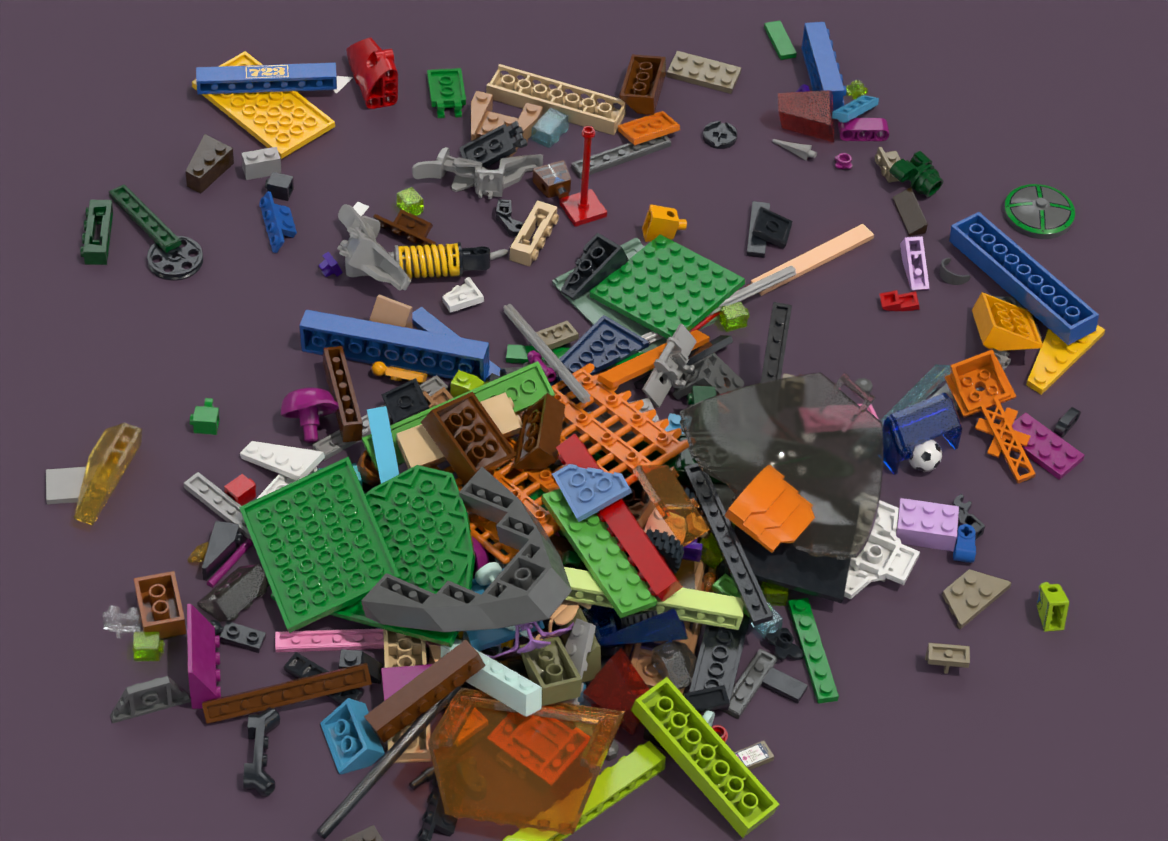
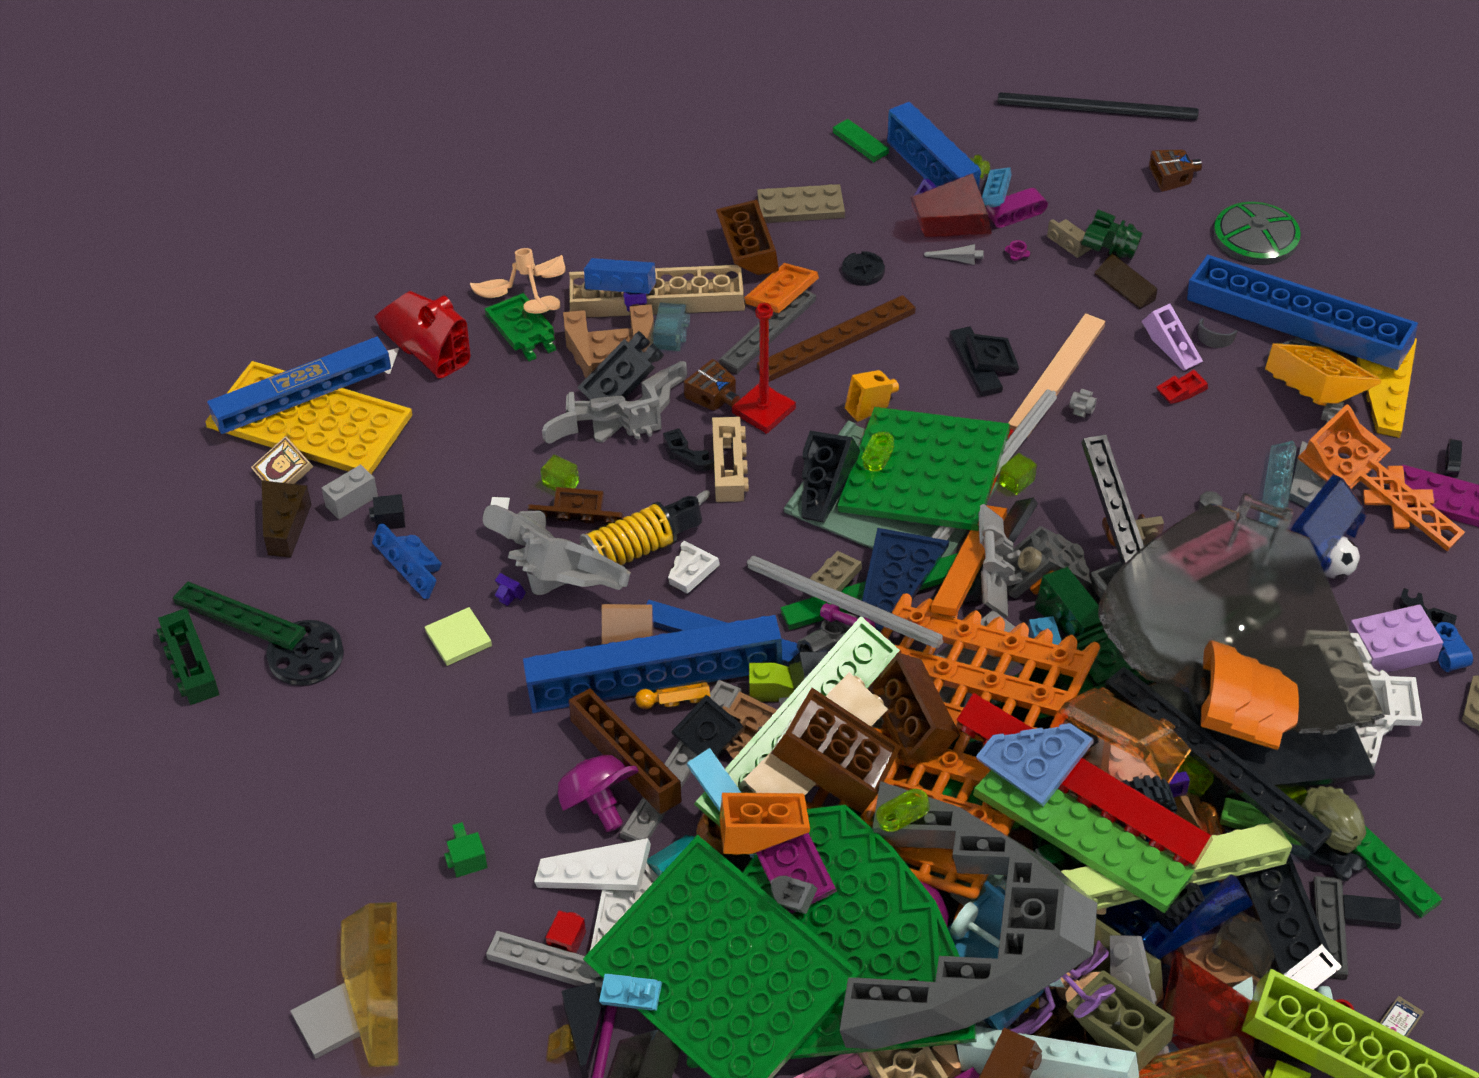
camera: 20 degrees left, 0 degrees up
none -> tile [251,436,314,484]
none -> yellowish green tile [425,607,492,666]
none -> light nougat plant [470,248,566,314]
none -> blue brick [584,258,656,294]
none -> medium azure plate [599,974,662,1011]
none -> dark purple tile [623,292,647,312]
none -> orange slope [720,793,810,855]
none -> magenta tile [756,833,837,914]
none -> reddish brown plate [757,295,916,382]
none -> dark grey plate [771,875,818,914]
none -> clear neon green plate [862,432,894,471]
none -> clear neon green plate [876,789,930,832]
none -> black axle [997,92,1199,120]
none -> dark tan tile [1018,547,1042,573]
none -> light grey gear [1069,389,1097,418]
none -> reddish brown torso [1149,149,1202,192]
none -> olive piece [1302,786,1366,853]

